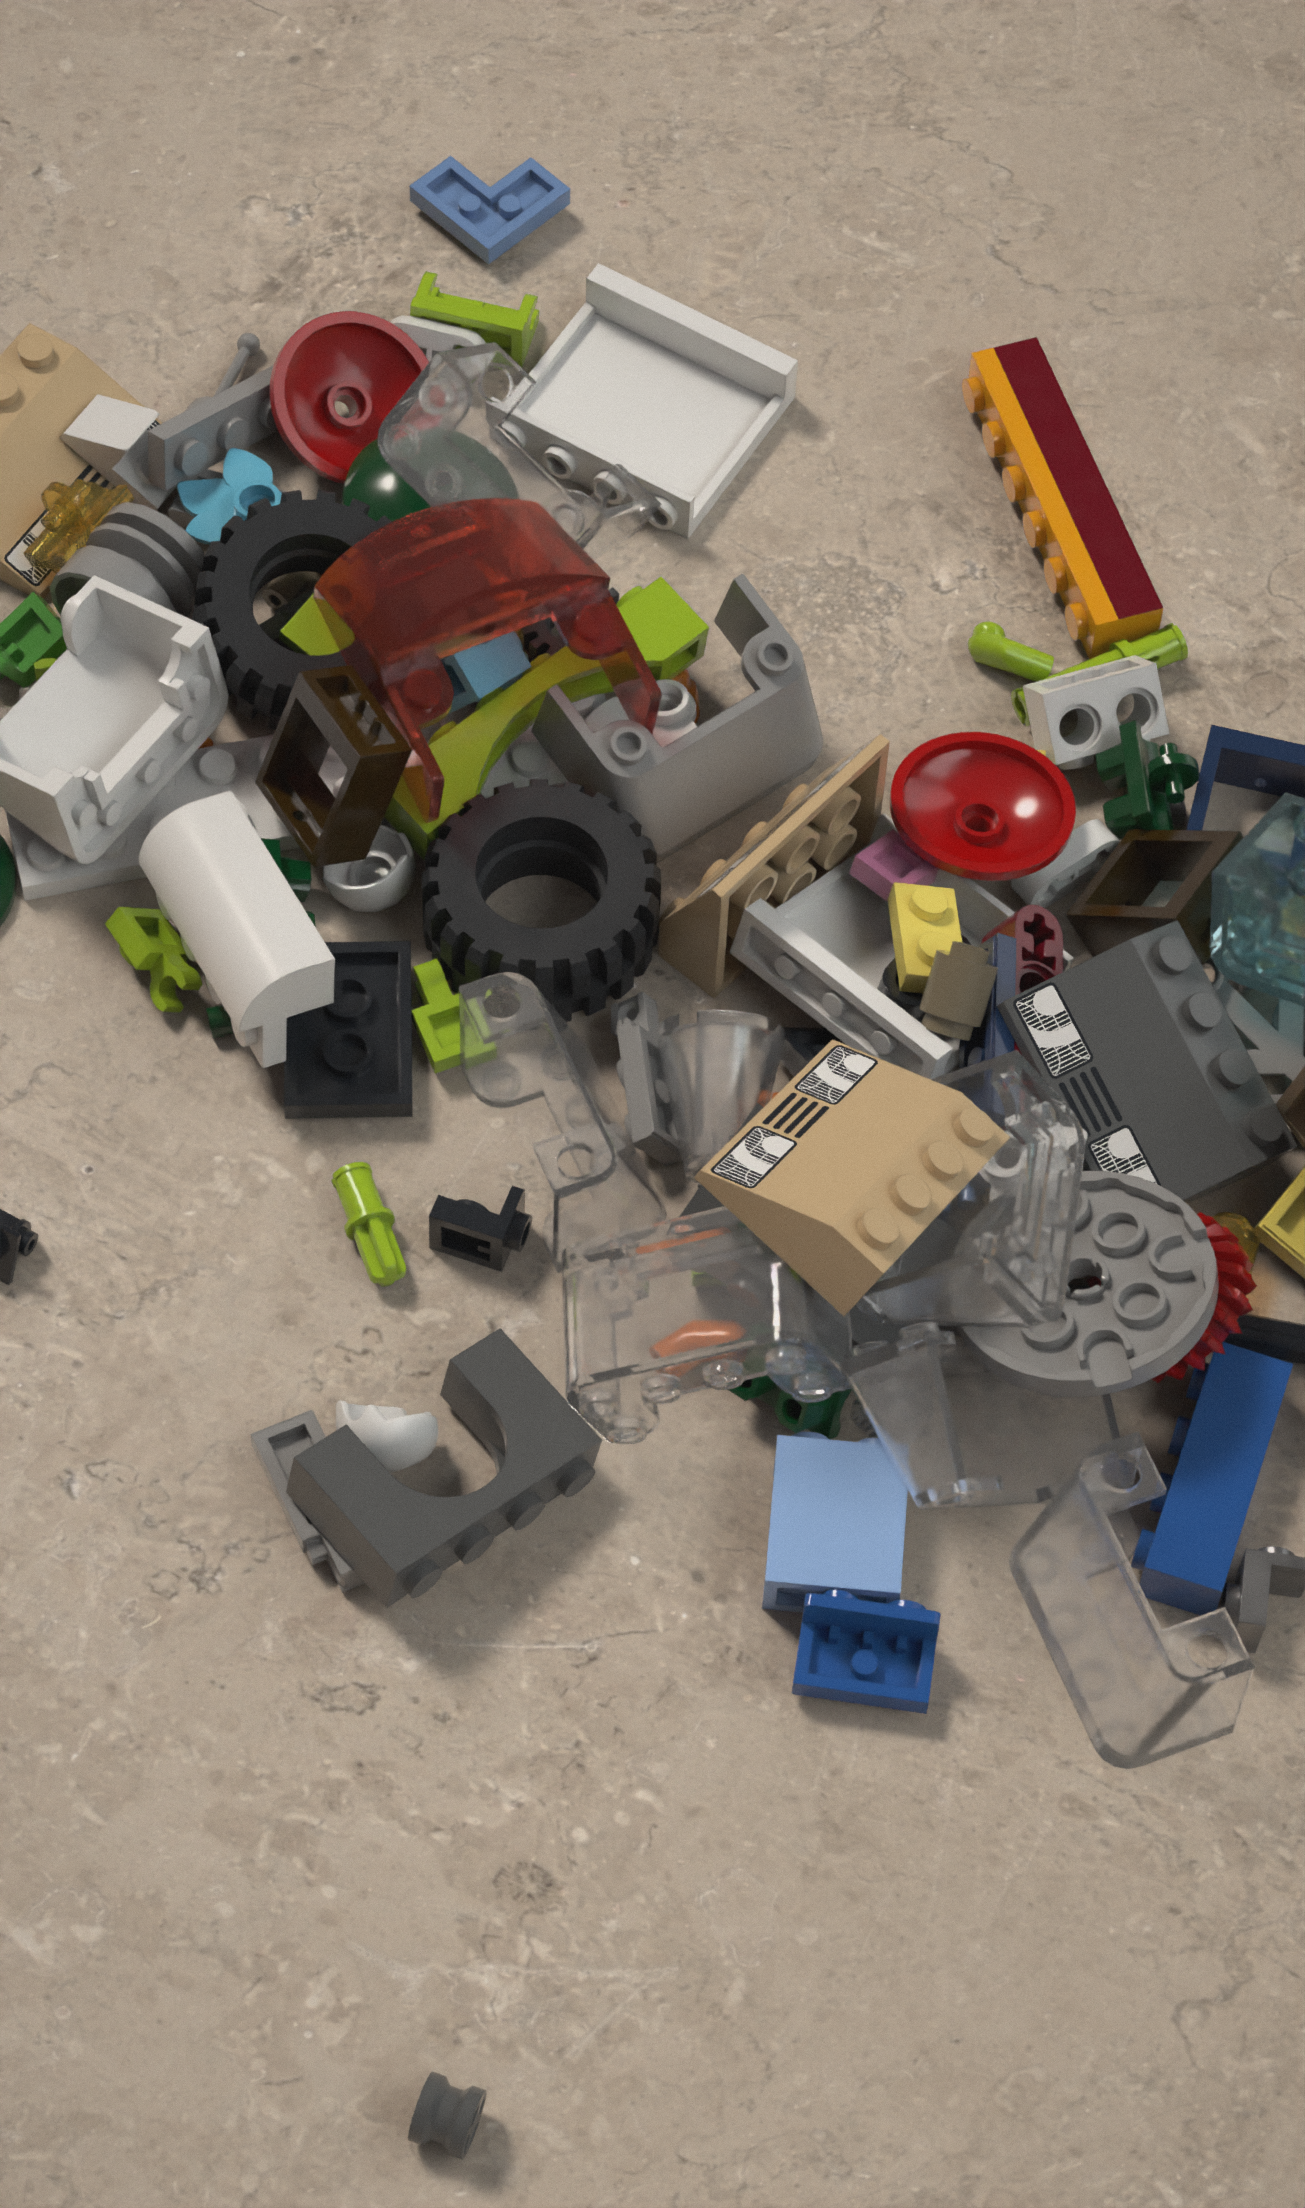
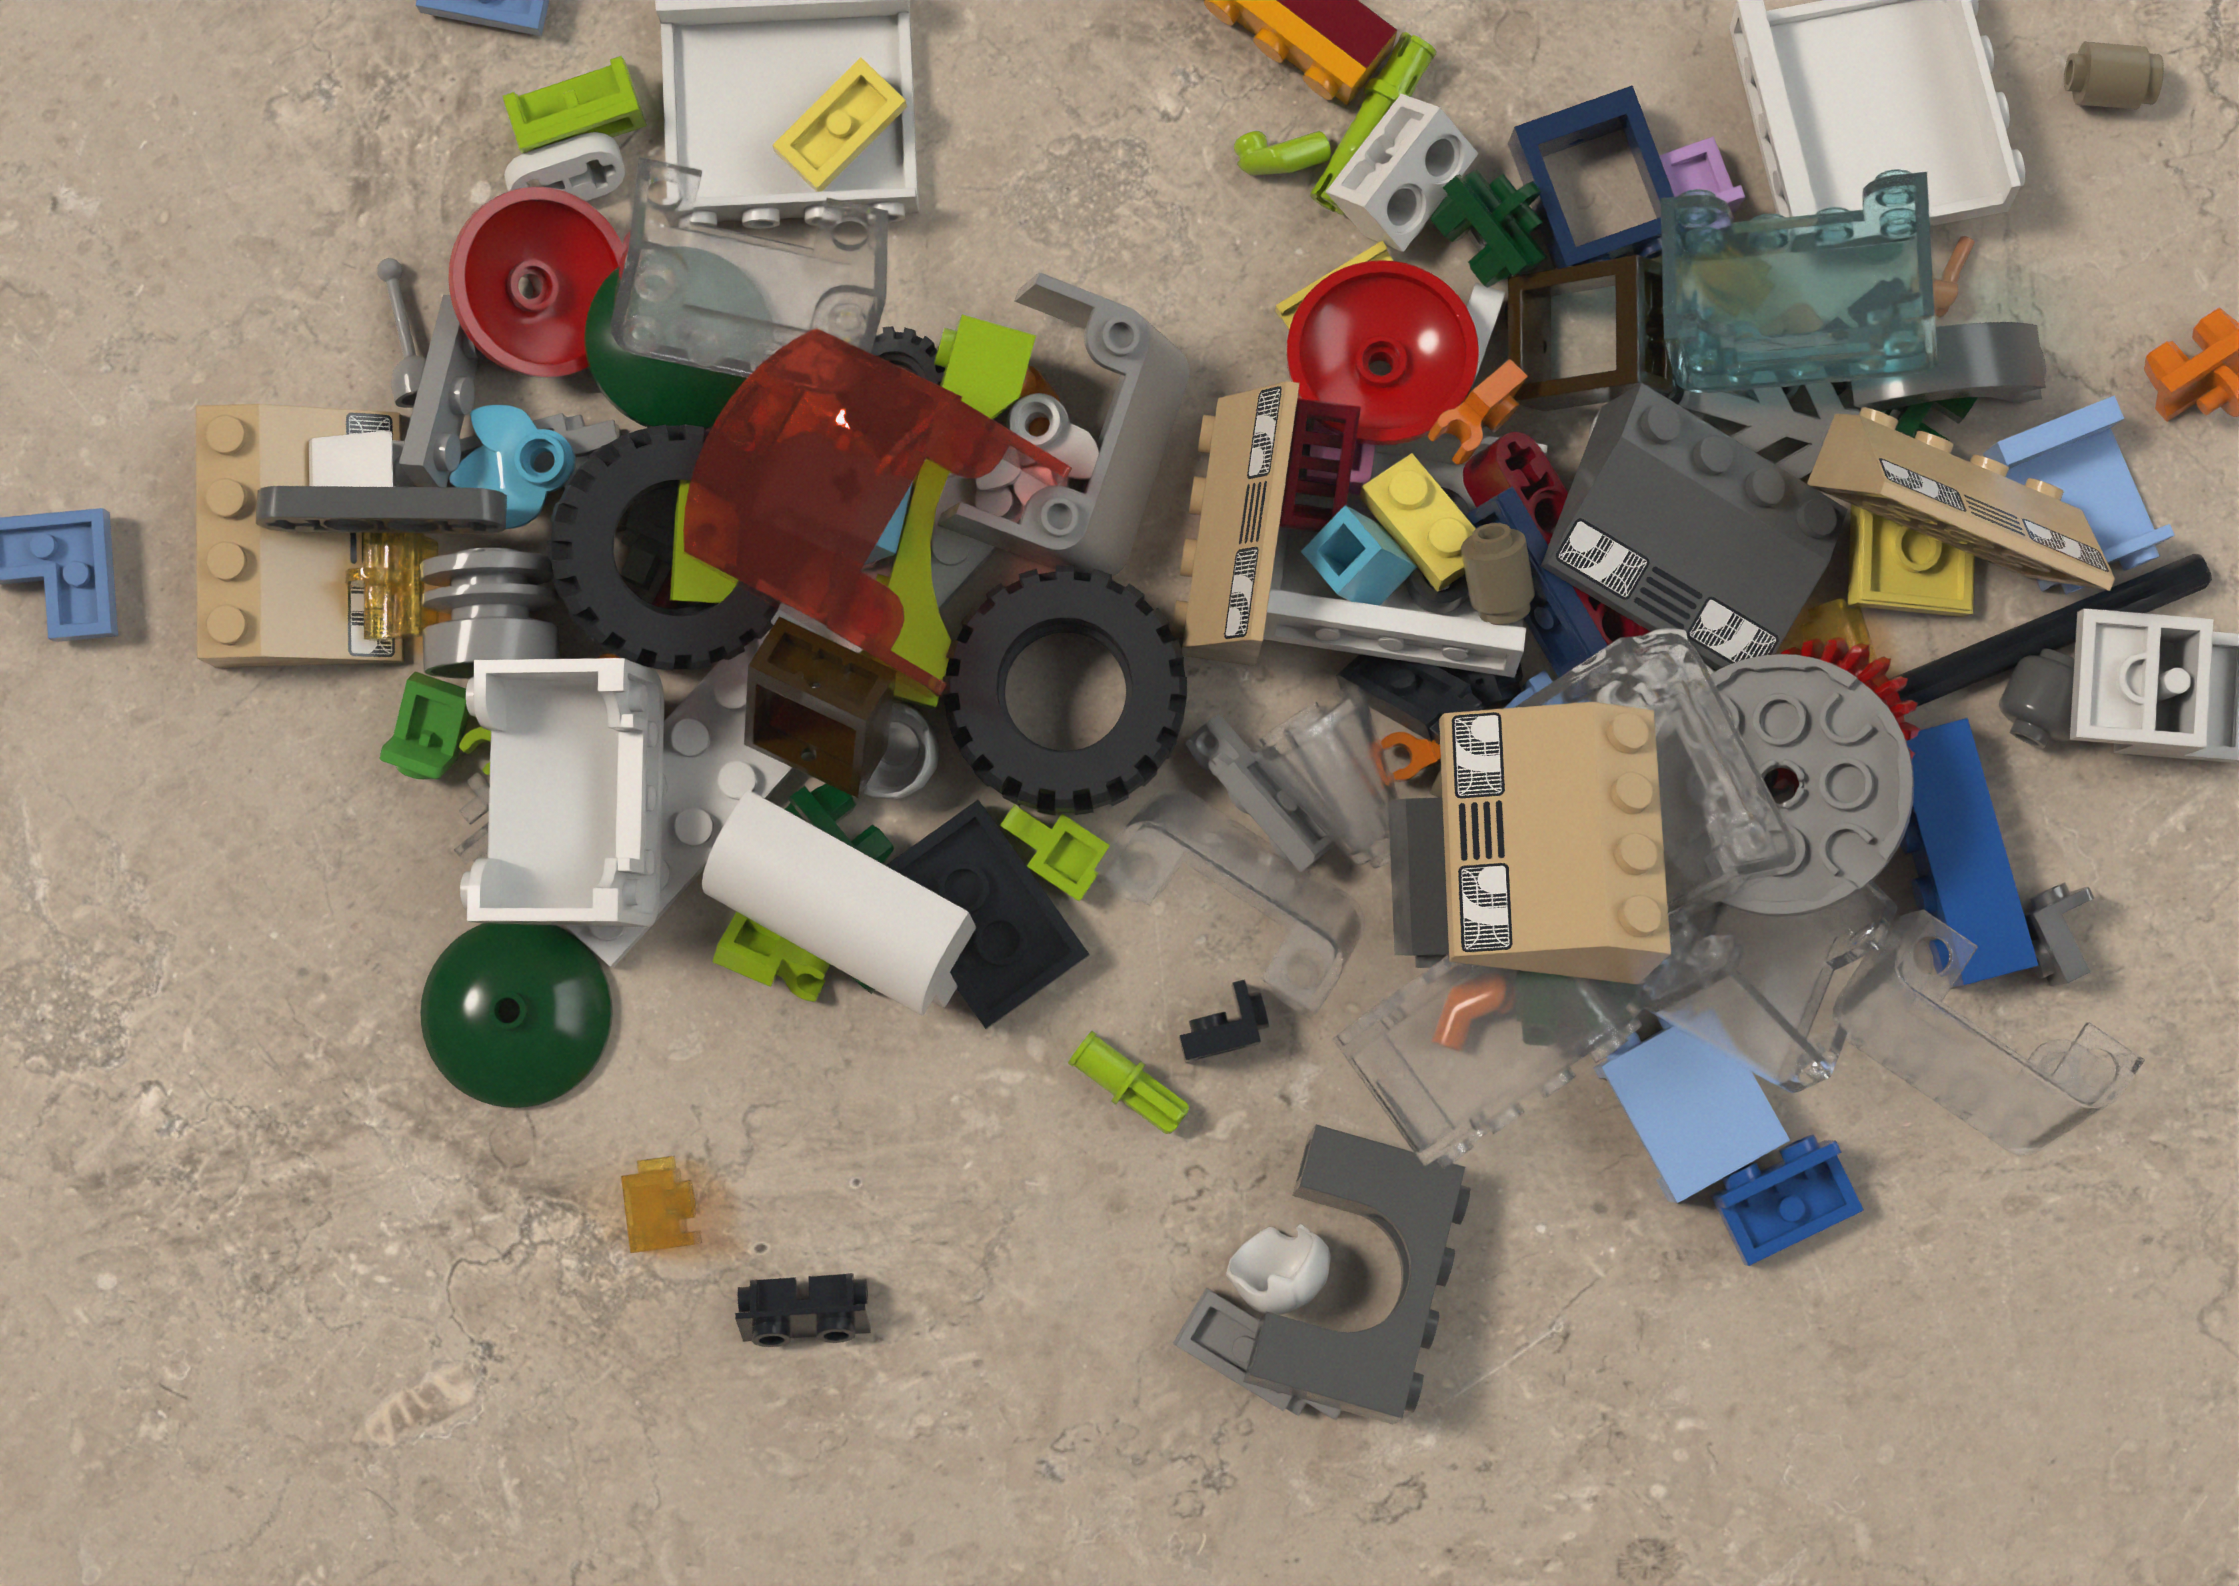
camera: 30 degrees left, 25 degrees up
none -> dark grey beam [256,486,507,534]
none -> light yellow plate [772,57,907,192]
none -> dark red slope [1279,398,1361,532]
none -> medium azure brick [1301,505,1417,606]
none -> orange plate [1428,359,1528,465]

